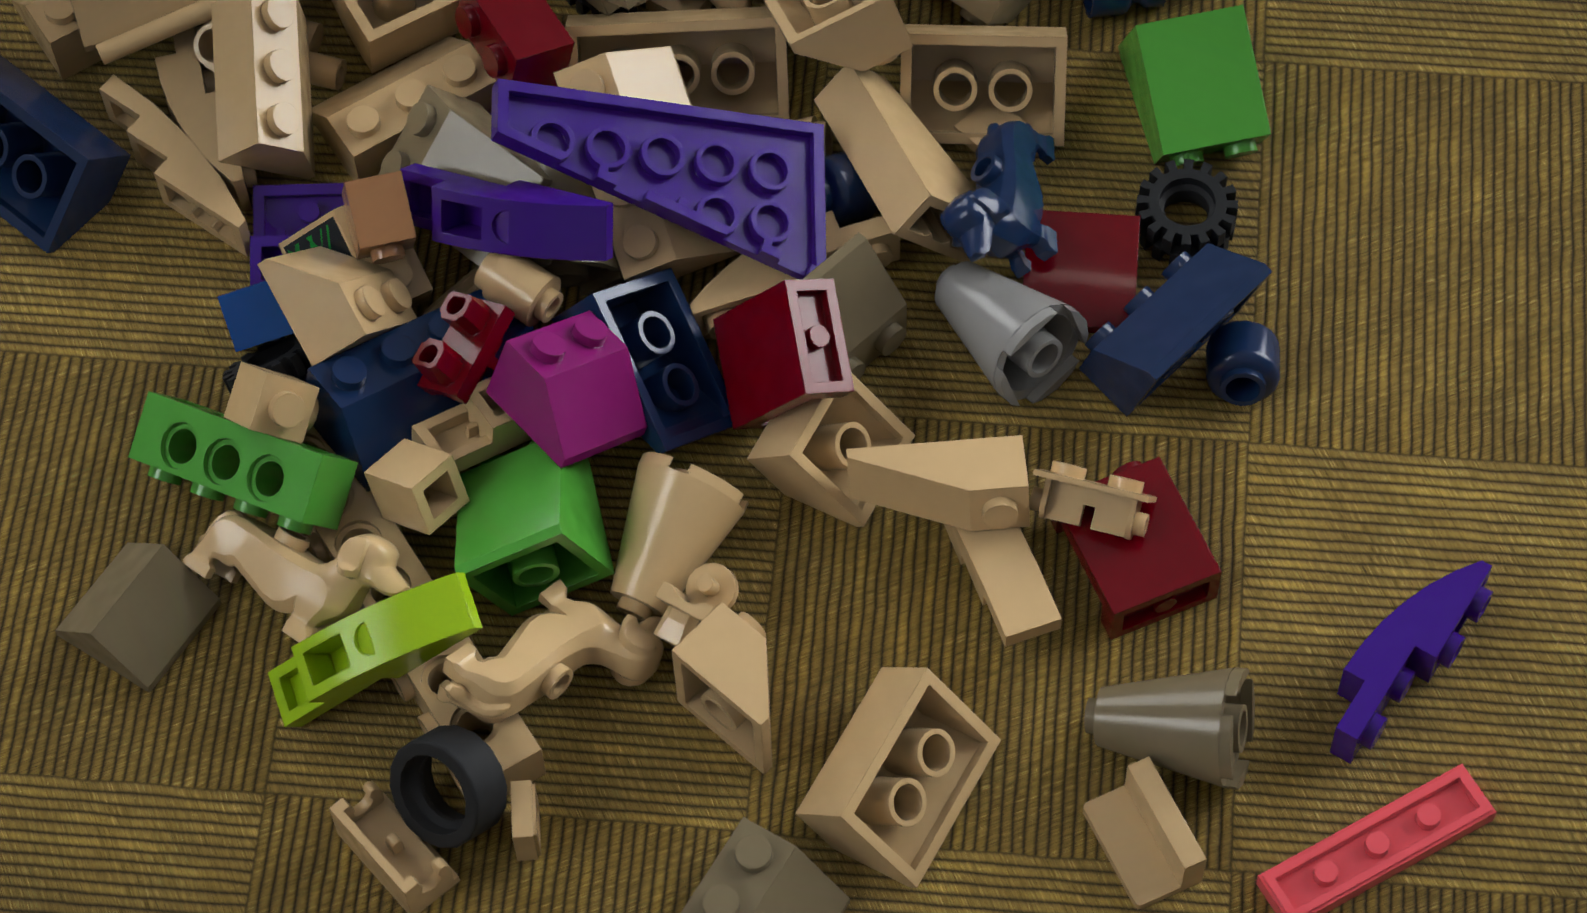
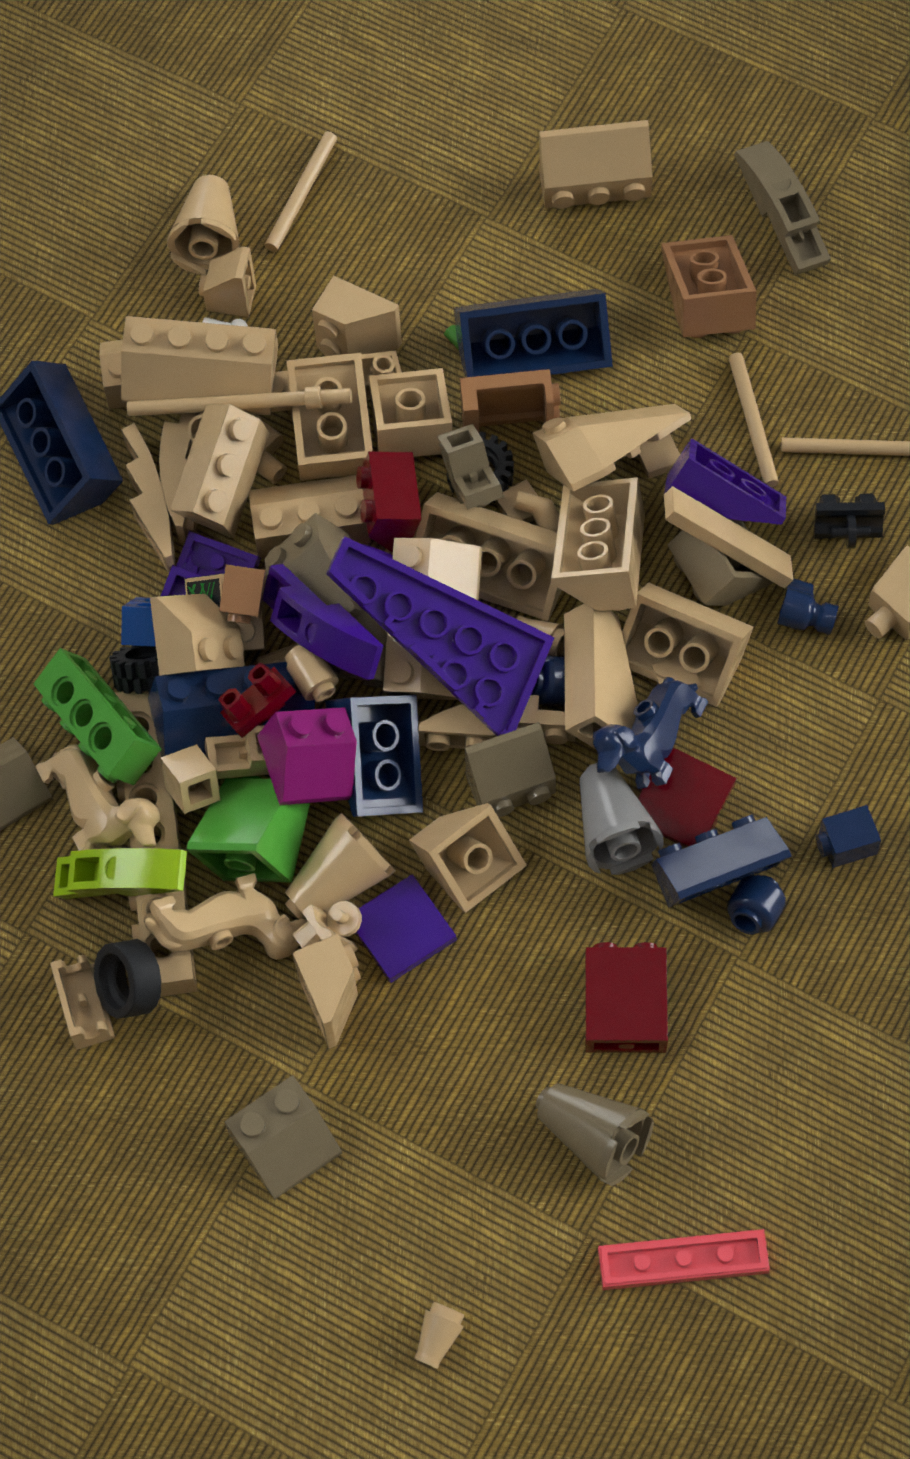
camera: 25 degrees right, 5 degrees up
tan brick [224,361,320,444] -> none
tan tile [510,780,541,861] -> none
dark red panel [713,278,855,430] -> none
tan slope [795,667,1001,888] -> none
tan slope [846,435,1030,531] -> none
tan slope [944,524,1062,647] -> none
tan hinge [1029,460,1157,540] -> none
tan panel [1083,756,1207,910] -> none
bright green slope [1118,5,1271,169] -> none
black tyre [1135,159,1238,265] -> none
dark purple slope [1330,560,1494,764] -> none
none -> dark purple tile [355,874,457,983]
none -> dark blue brick [816,805,881,868]

